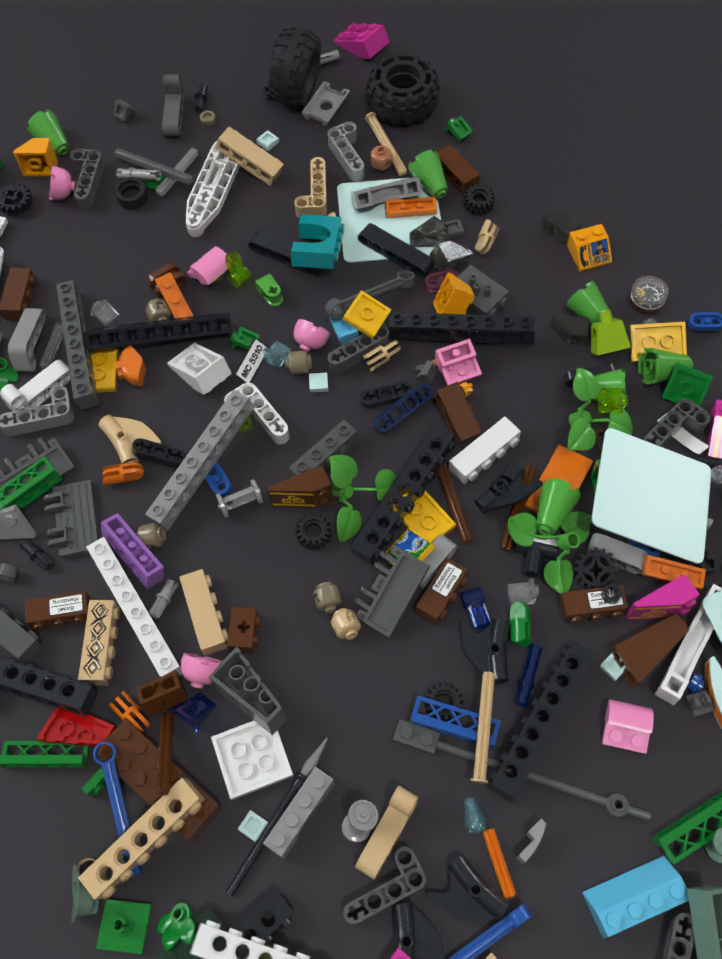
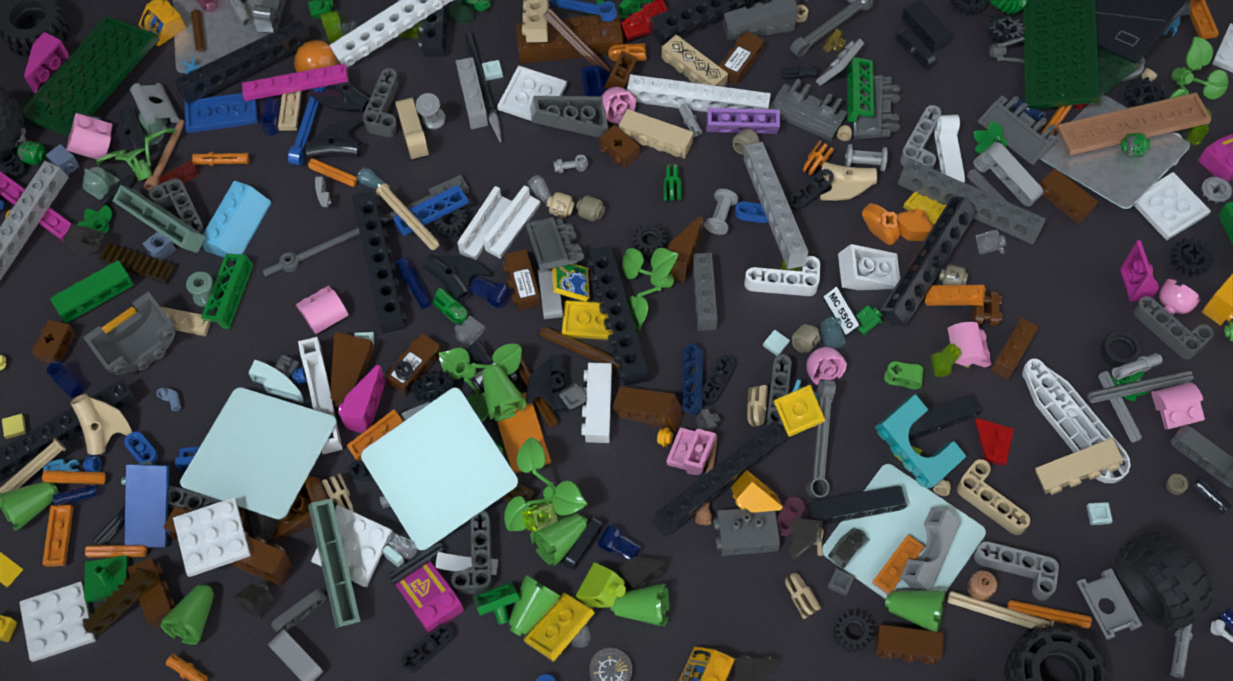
camera: 130 degrees right, 0 degrees up
none -> white fence [458,186,512,261]
none -> white fence [483,185,541,259]
none -> clear cone [528,175,552,203]
none -> light grey bar [554,155,588,173]
none -> dark grey tile [559,383,587,410]
none -> clear blue piece [597,525,641,563]
none -> green arm [663,164,682,201]
none -> tan hinge [837,125,852,141]
none -> light grey hose [845,144,888,171]
none -> orange piece [862,203,900,245]
none -> red wing [974,418,1014,466]
none -> reddish brown brick [991,317,1039,380]
none -> orange axle [1007,600,1092,628]
none -> dark pink slope [1120,240,1159,302]
none -> bright pink brick [1151,382,1205,429]

